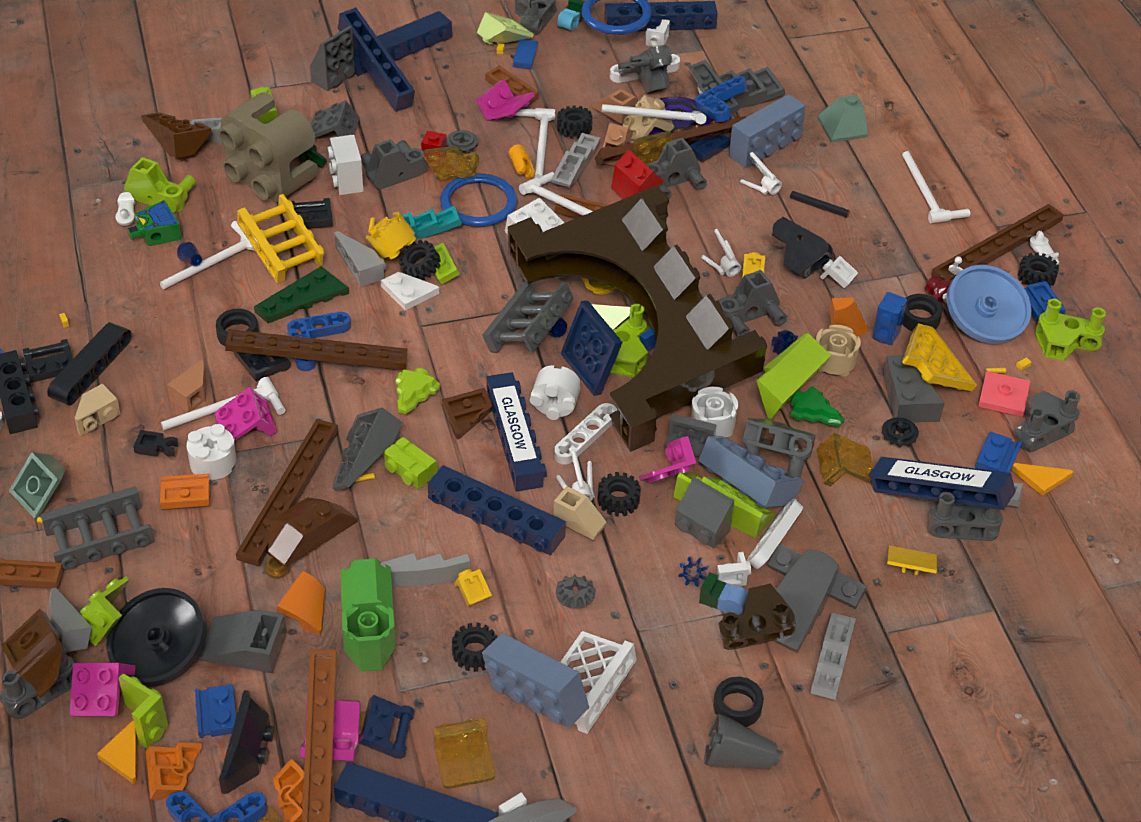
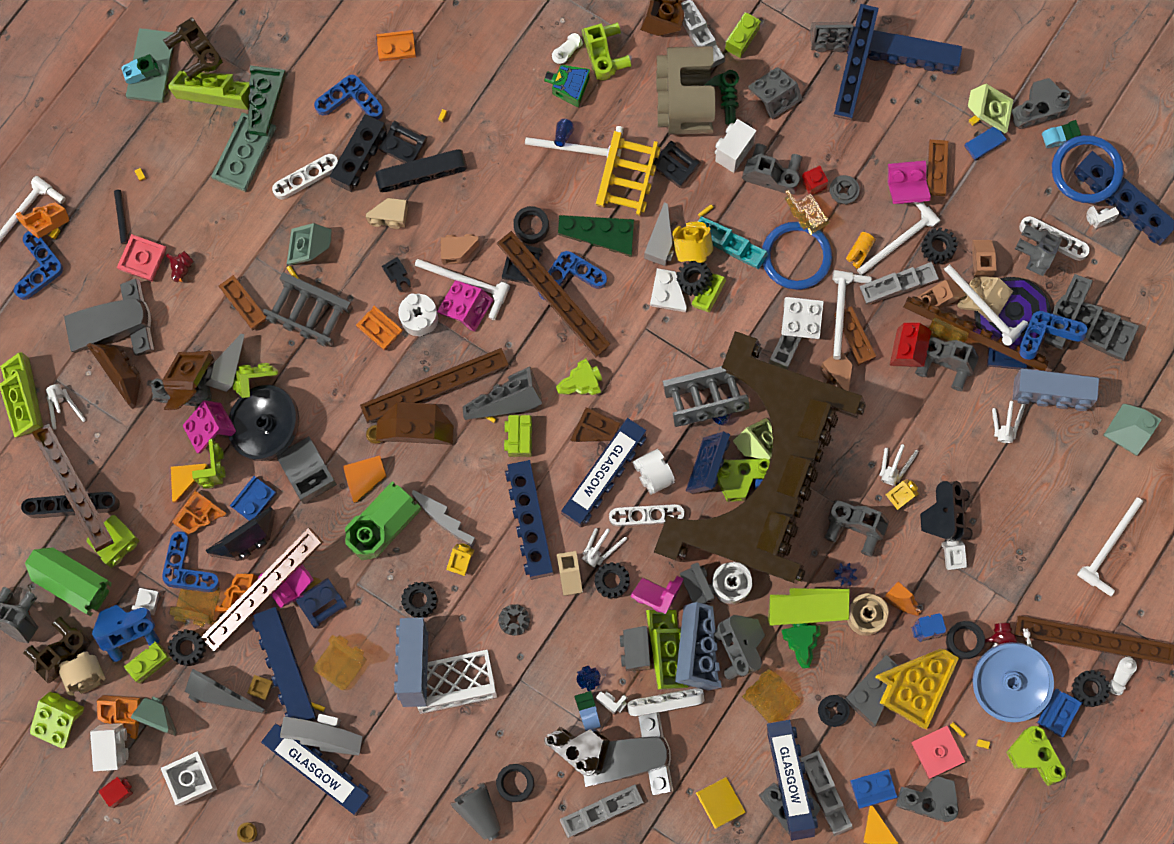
camera: 55 degrees right, 30 degrees up
black bar [790,191,850,218] -> none

